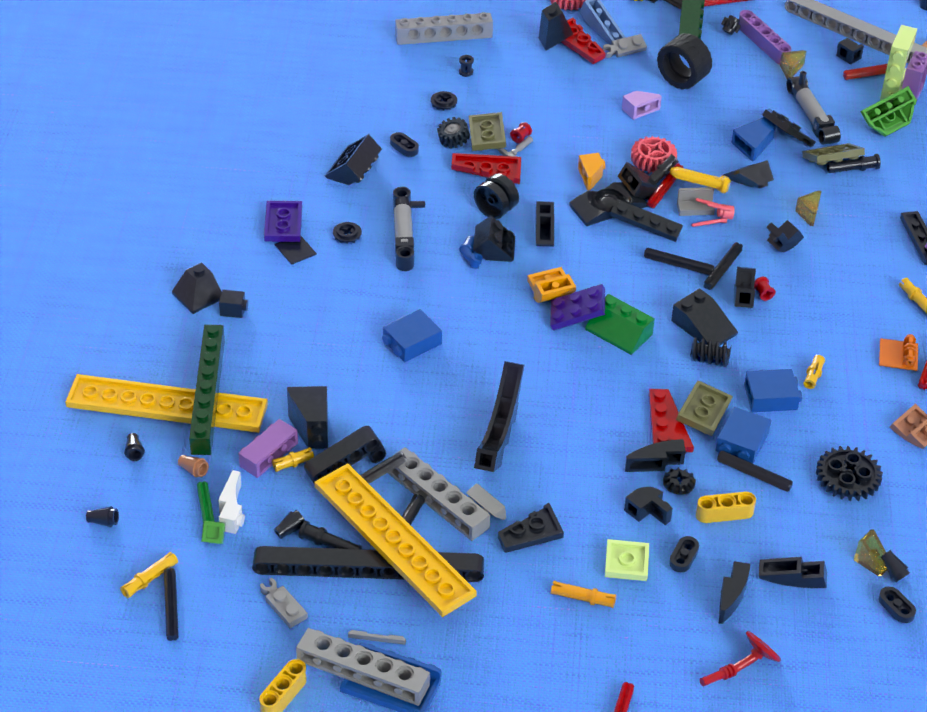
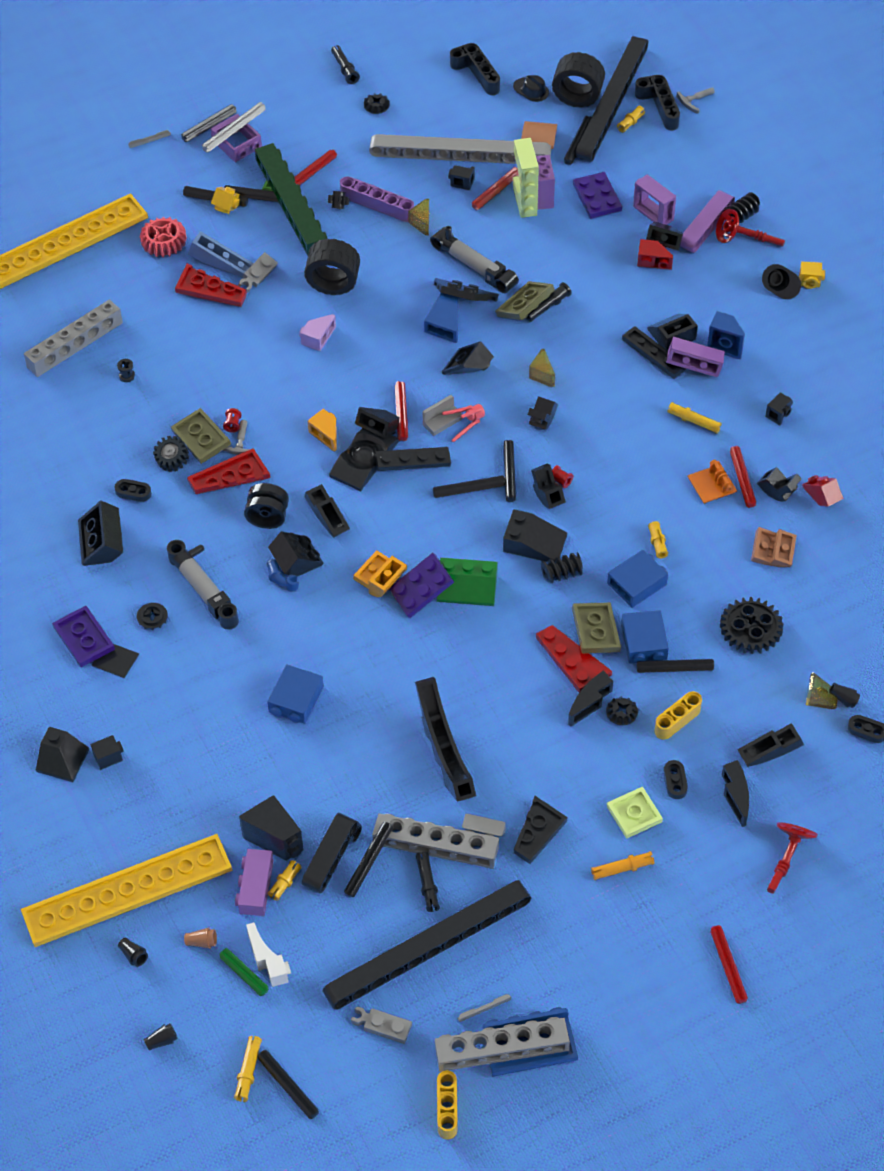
camera: 30 degrees left, 10 degrees up
dark green brick [189,325,225,455] -> none
bright green tile [201,520,226,544] -> none
black cone [274,510,305,539] -> none
black pin [299,521,362,549] -> none
yellow plate [315,464,477,617] -> none
black gear [431,91,457,111] -> none
black slope [538,2,573,51] -> none
black brick [624,487,673,525] -> none
coral gear [631,136,677,173] -> none
black pin [650,154,679,184] -> none
yellow piece [670,167,731,193] -> none
bright green wedge [860,86,917,137] -> none

